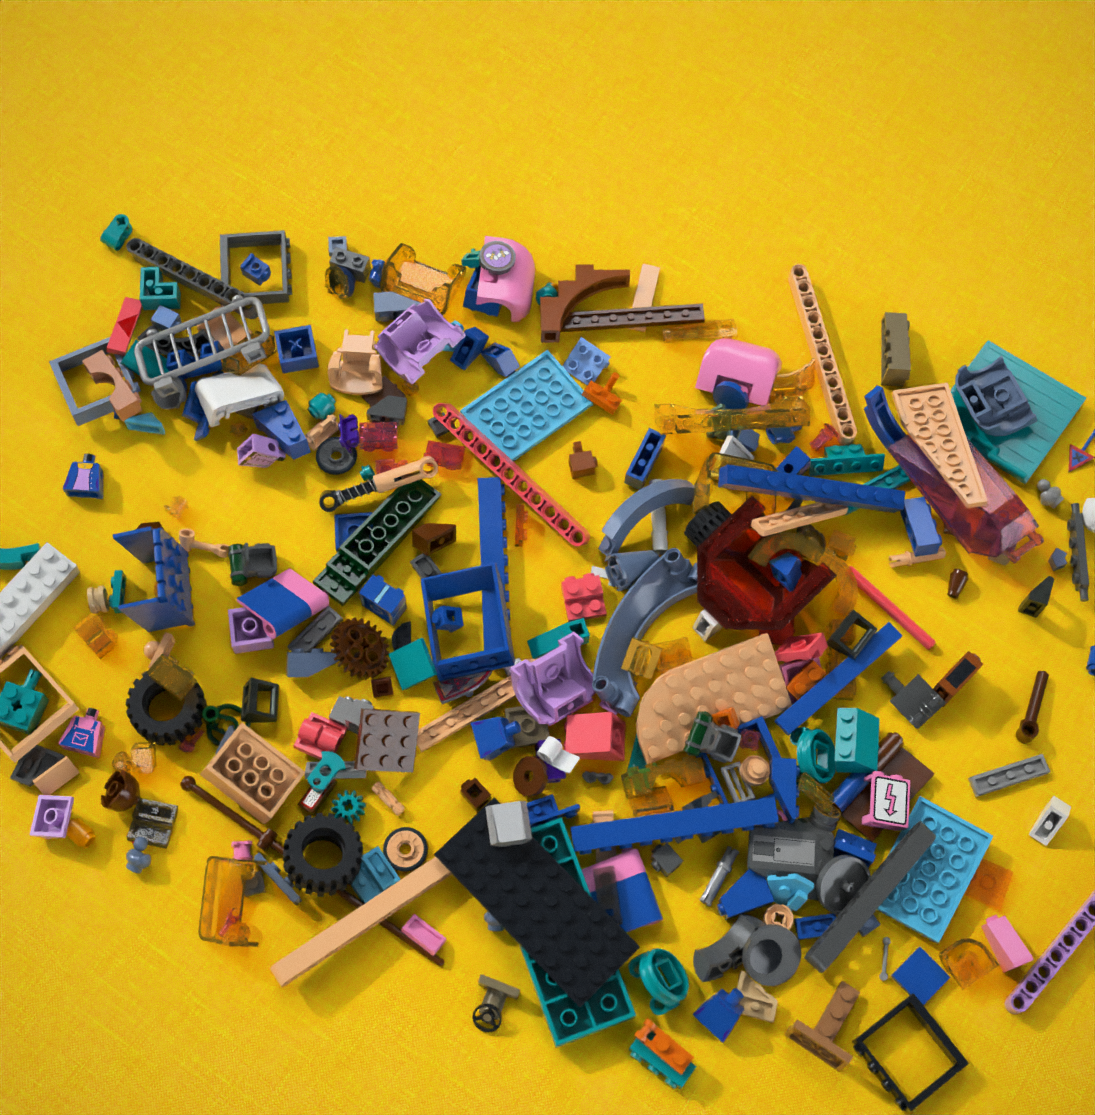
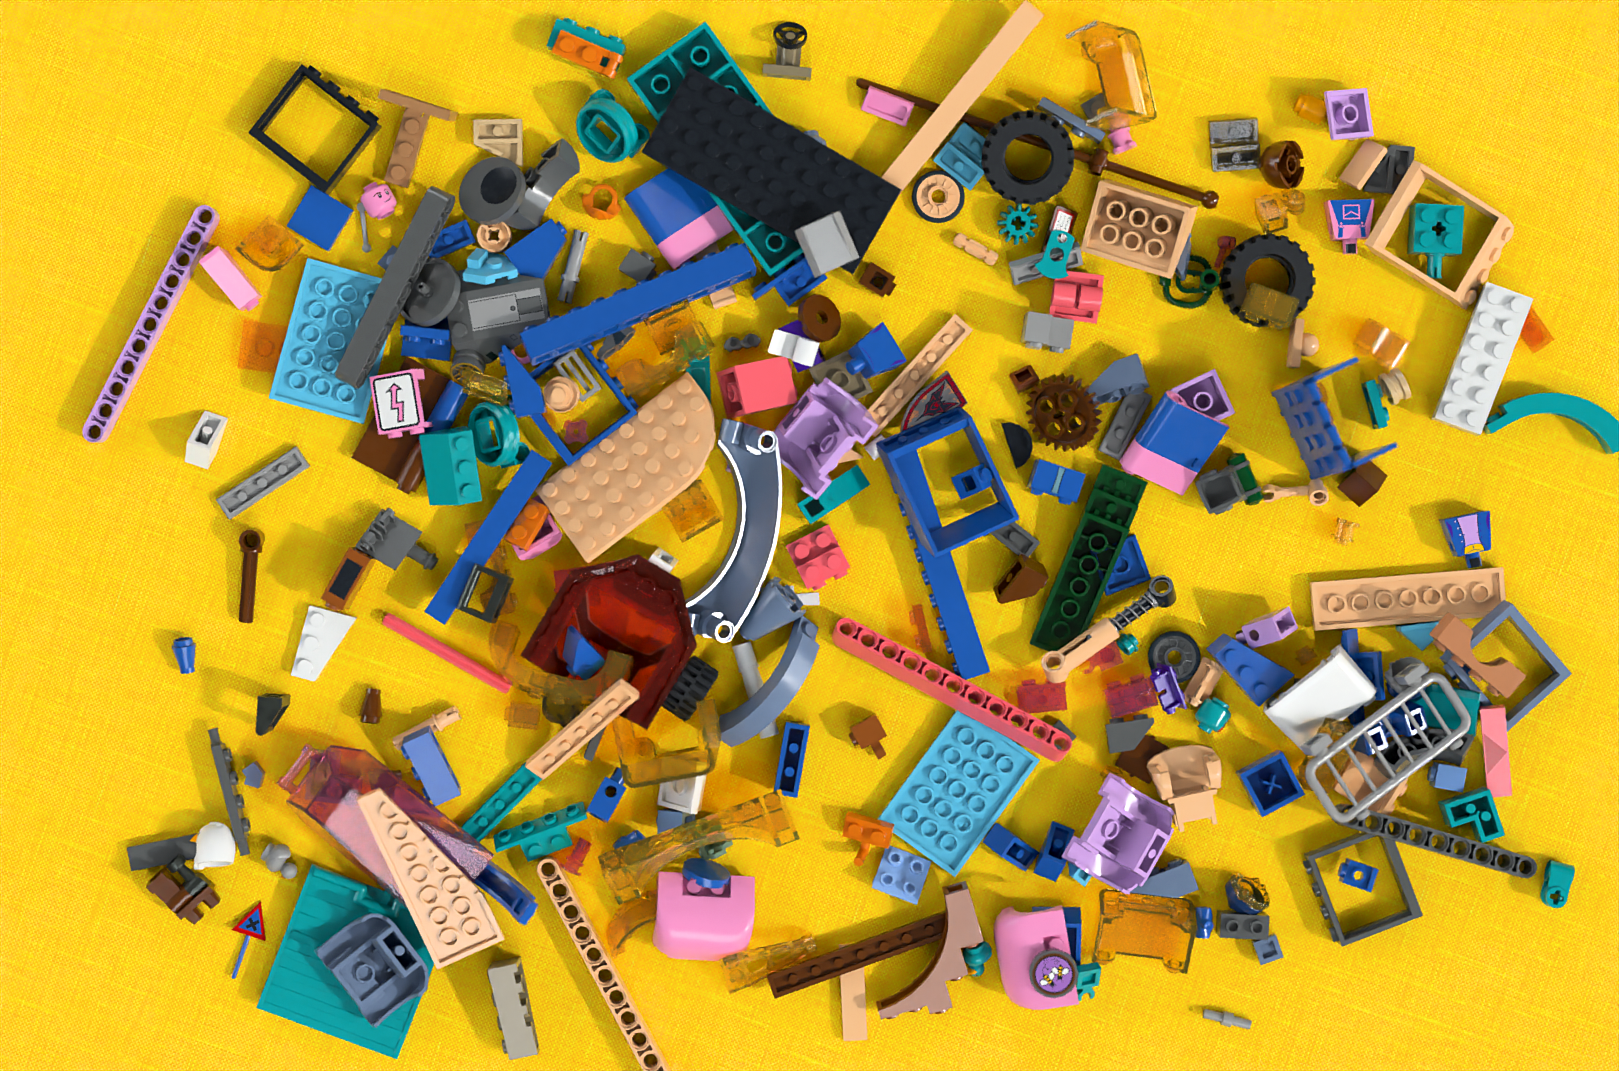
camera: 170 degrees right, 20 degrees up
sand blue animal [126,837,151,874] -> none
hand [218,908,242,937] -> none
pearl dark grey tile [241,678,279,723] -> none
plate [354,708,420,773] -> none
teal tile [389,638,437,690] -> none
clear smoke plate [593,866,623,925] -> none
clear yellow piece [621,637,663,680] -> none
dark grey piece [683,711,742,763] -> none
blue torso [692,988,744,1043] -> none
orange slope [712,707,740,729] -> none
blue brick [718,464,905,513] -> none
coral plate [775,633,828,662] -> none
none -> white wing [291,605,357,681]
none -> bright pink head [360,182,397,220]
none -> orange piece [582,184,621,221]
none -> light grey bar [1202,1009,1252,1030]
none -> light nougat plate [1310,567,1506,631]

